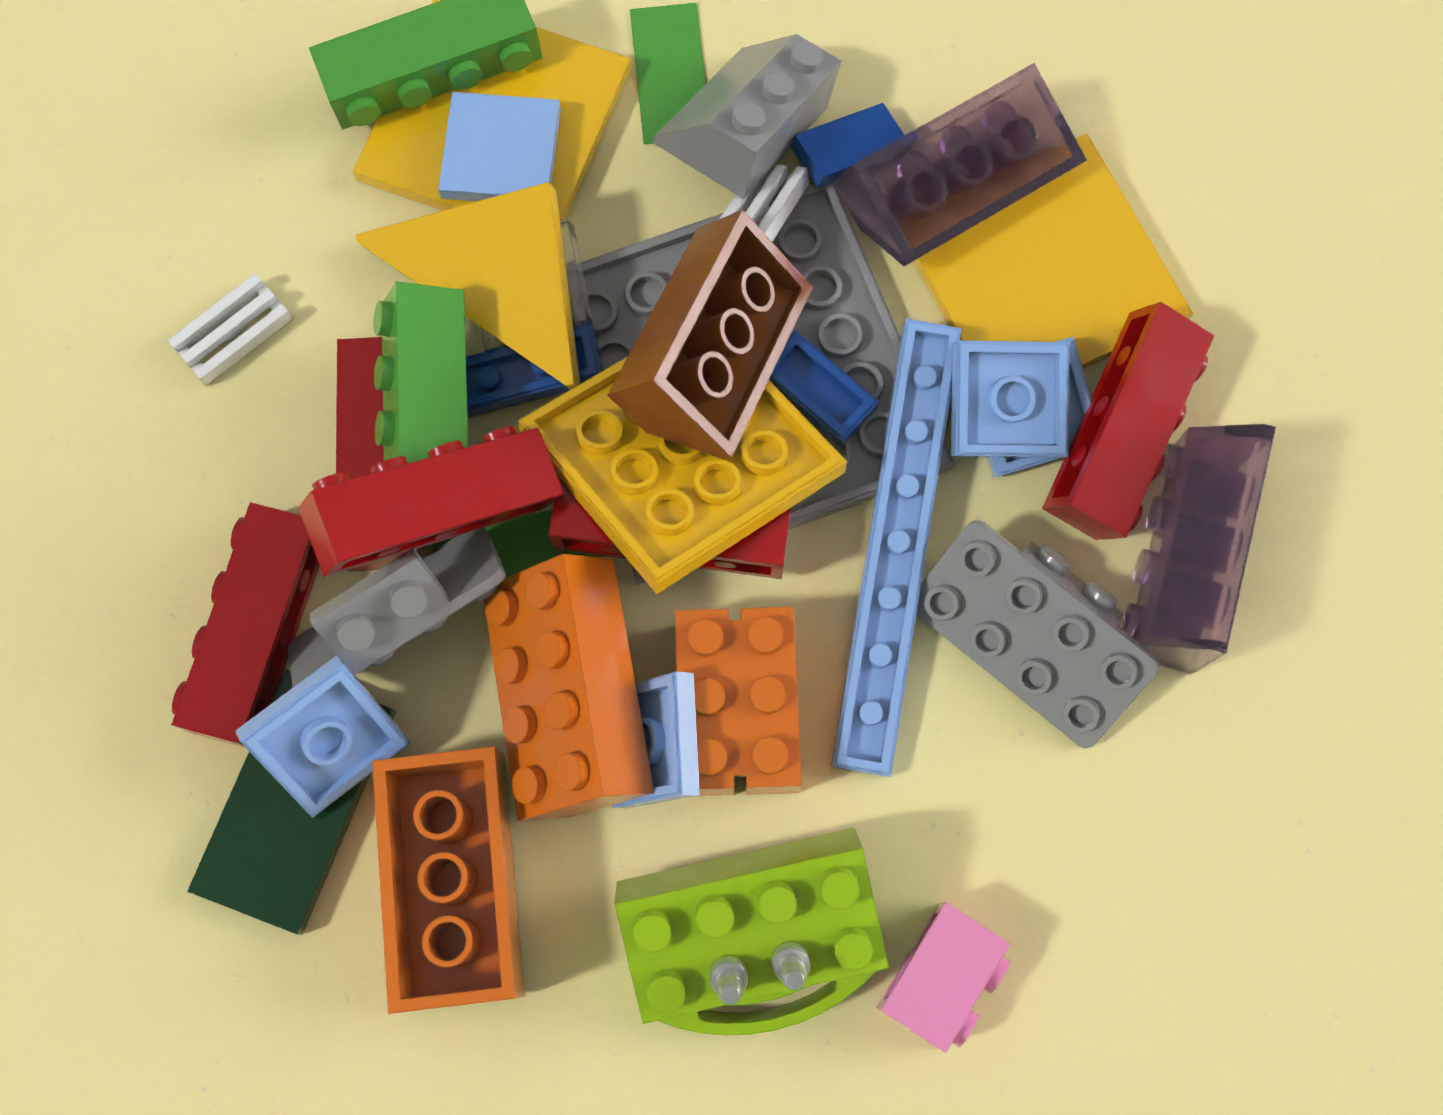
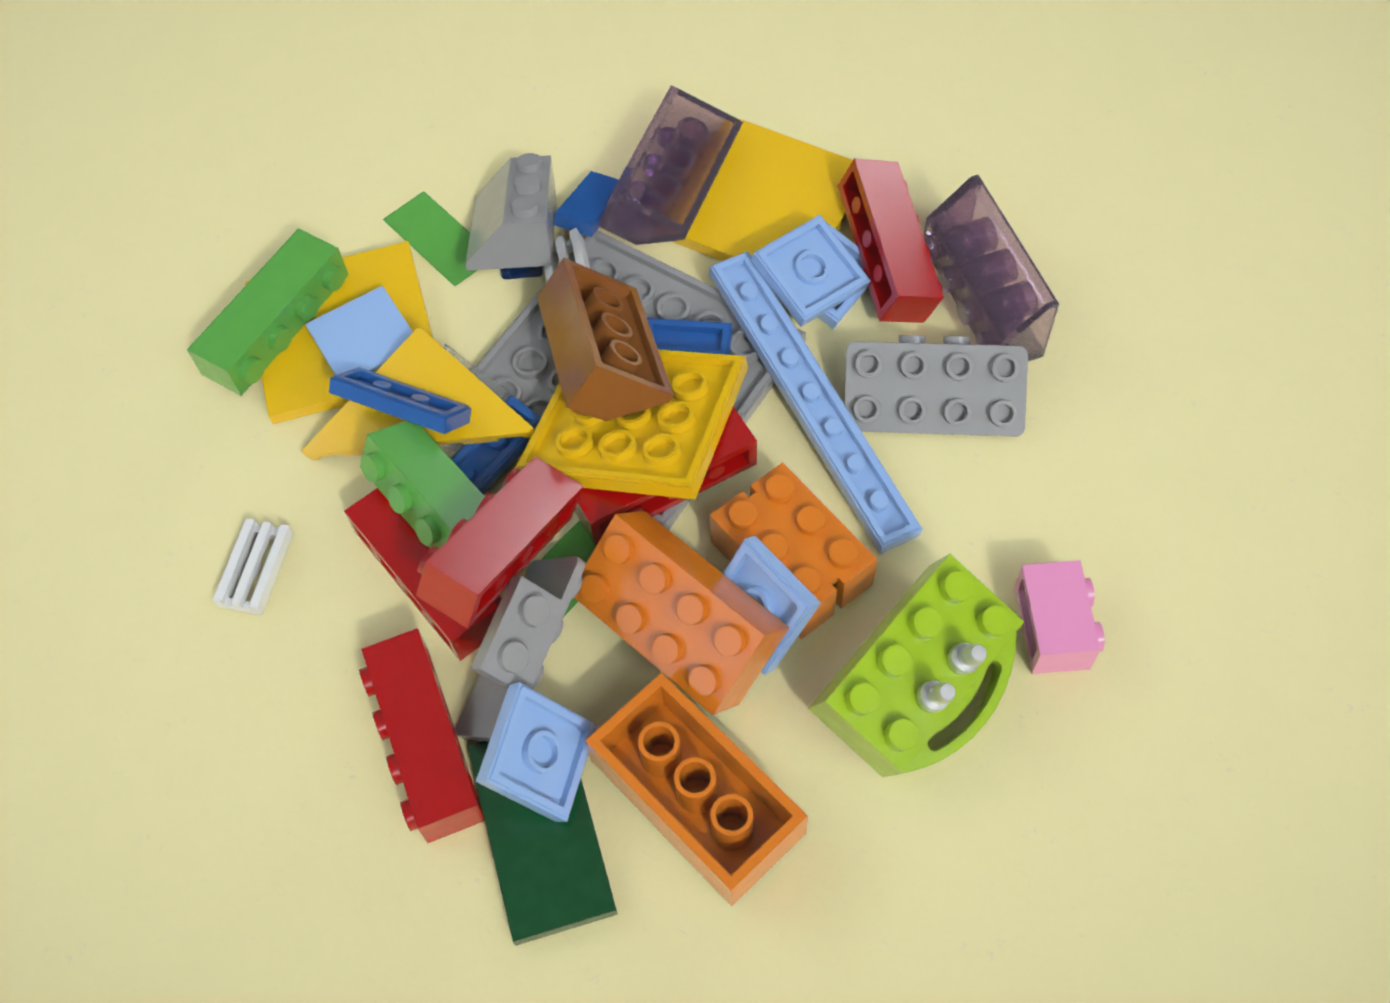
camera: 35 degrees left, 15 degrees down
none -> blue tile [329,367,472,434]

